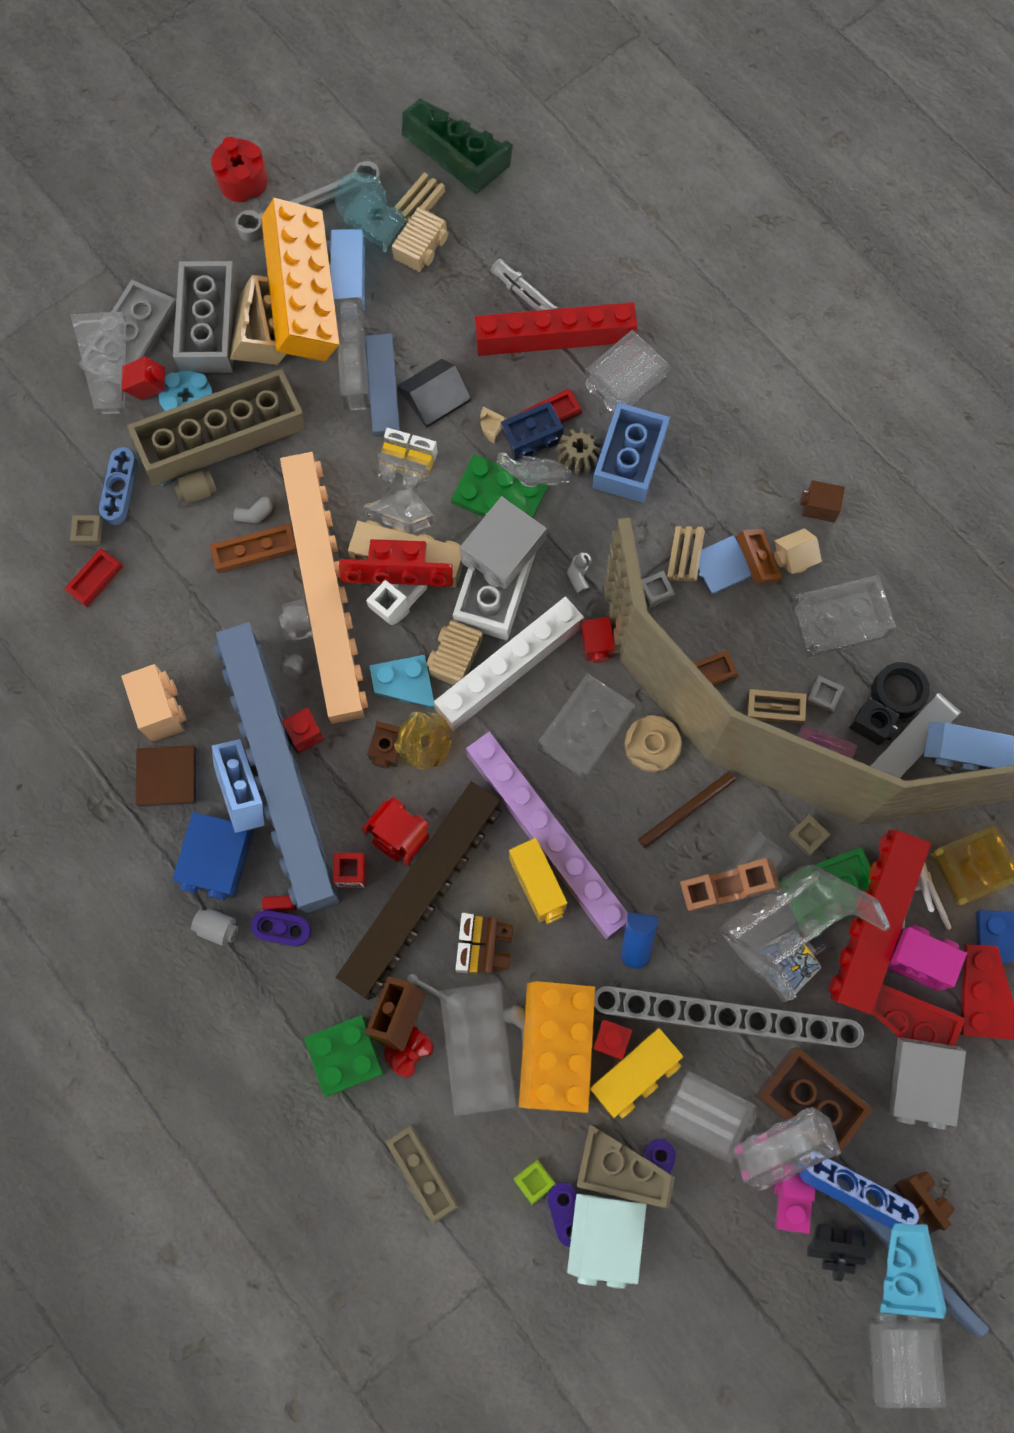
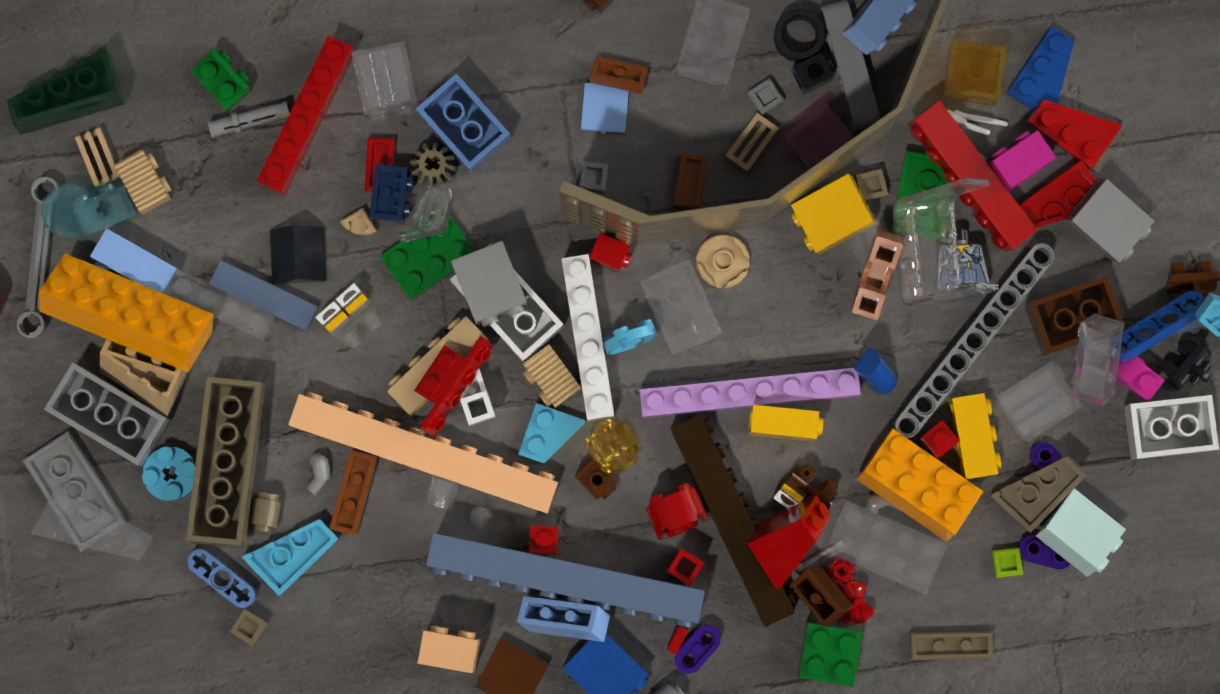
camera: 60 degrees left, 10 degrees up
red tile [64,548,124,608] -> none
red brick [121,356,165,400] -> none
clear wing [363,488,435,534] -> none
light grey arm [567,552,591,595] -> none
reddish brown bar [638,771,736,849] -> none
tan tile [667,526,705,582] -> none
tan brick [774,528,822,574] -> none
none -> green bracket [191,47,251,112]
none -> medium azure wing [242,519,339,596]
none -> medium azure plate [602,319,658,355]
none -> red slope [747,495,831,589]
none -> yellow brick [791,174,877,254]
none -> red plate [828,557,855,584]
none -> white brick [1124,395,1219,460]

